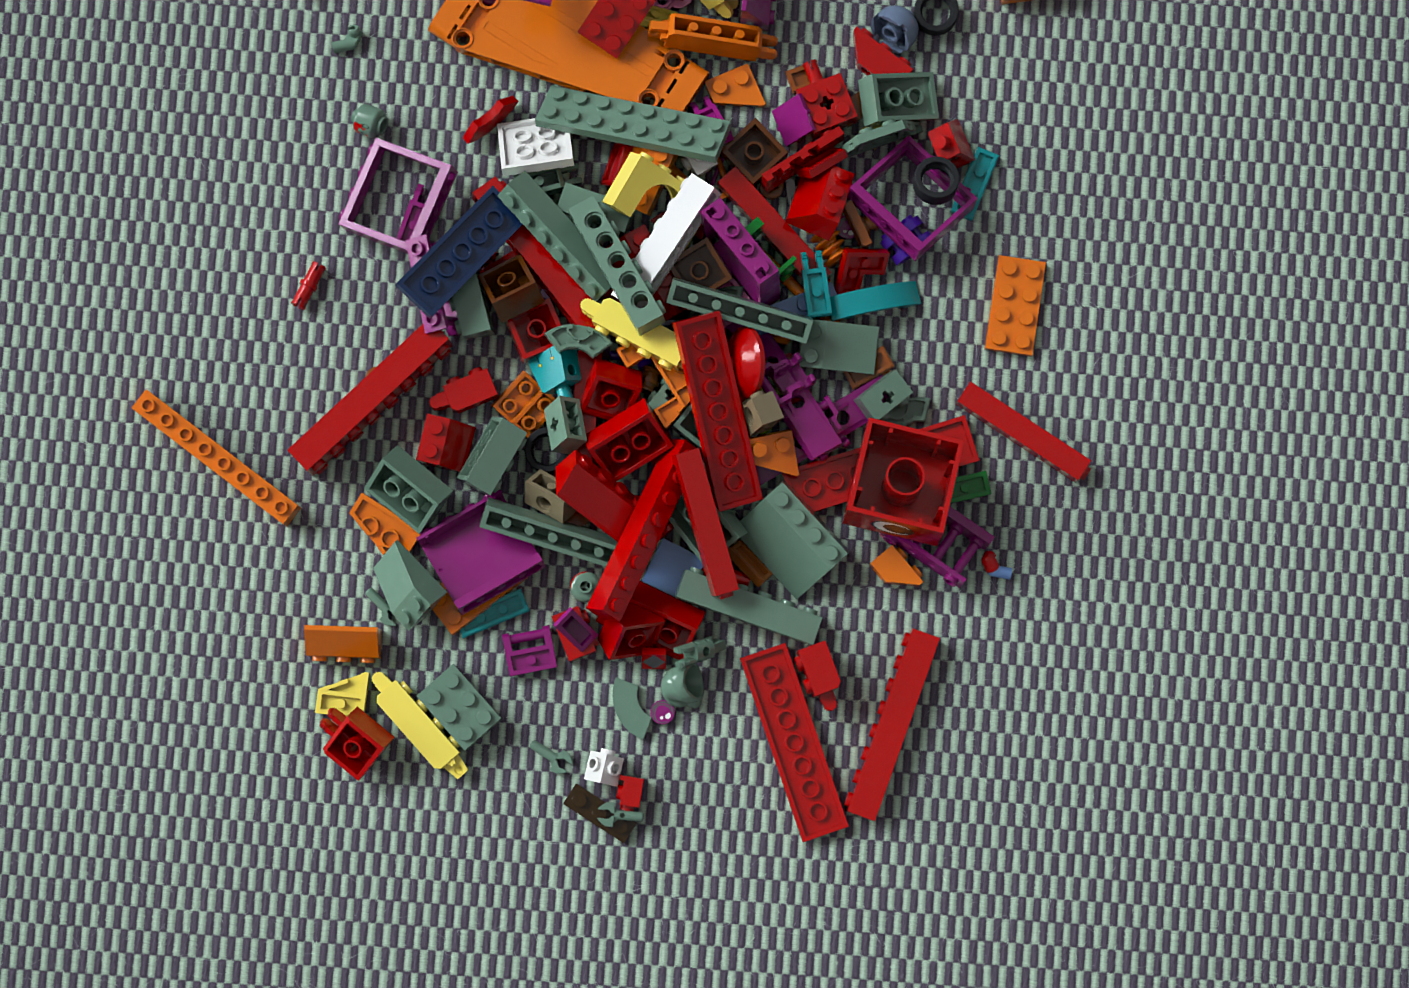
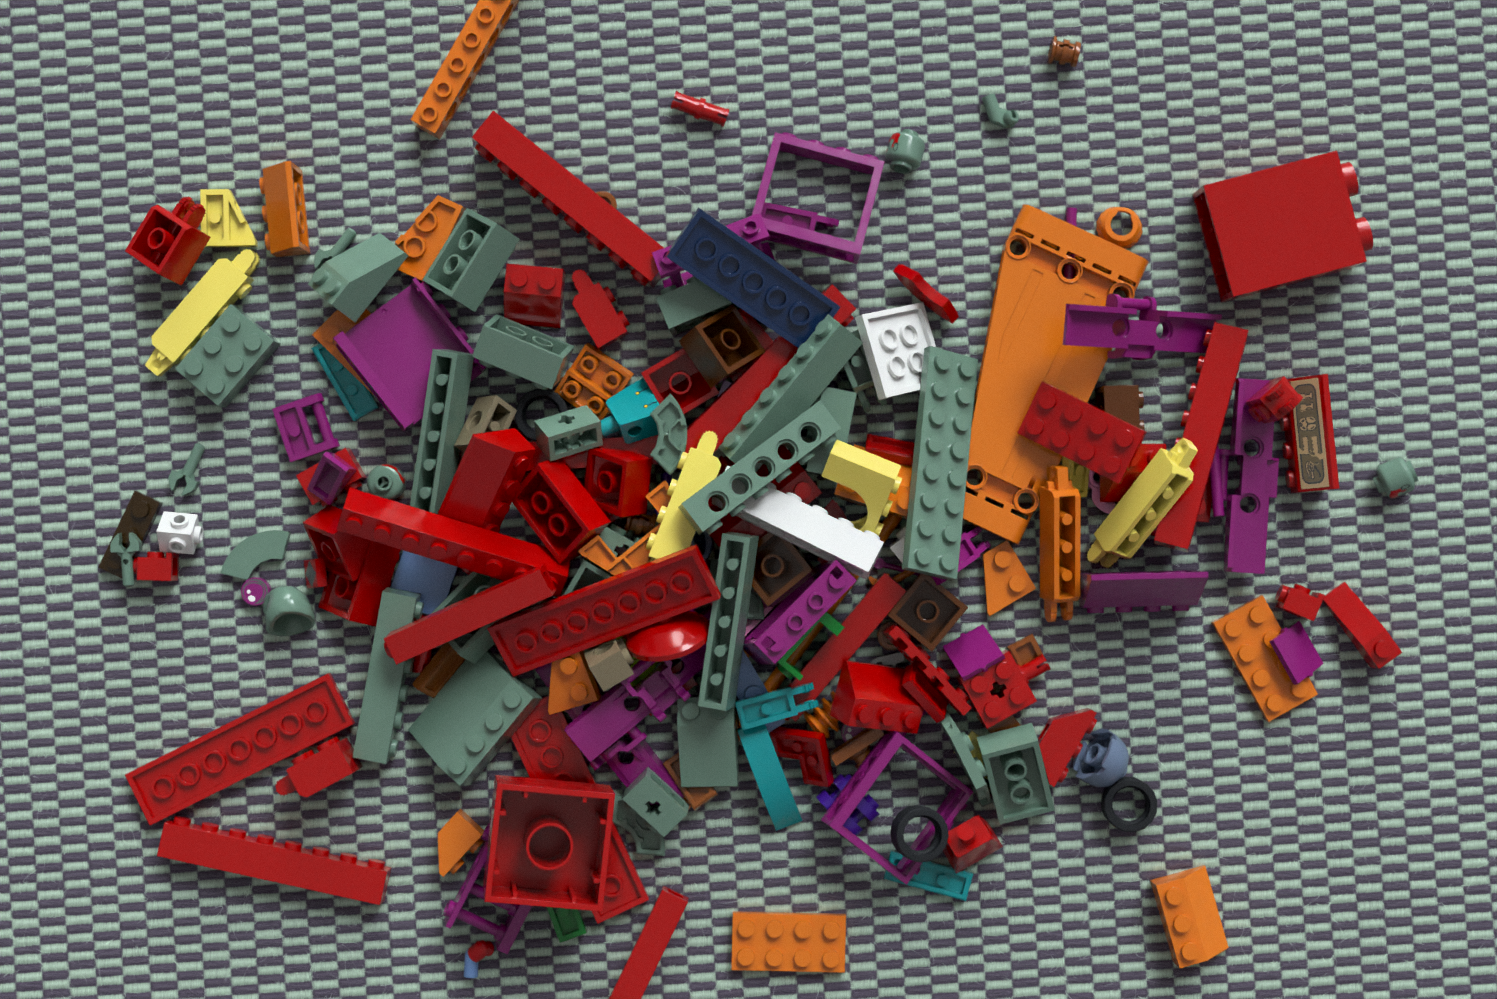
camera: 85 degrees right, 5 degrees up
sand green hinge [673,636,726,669] -> none

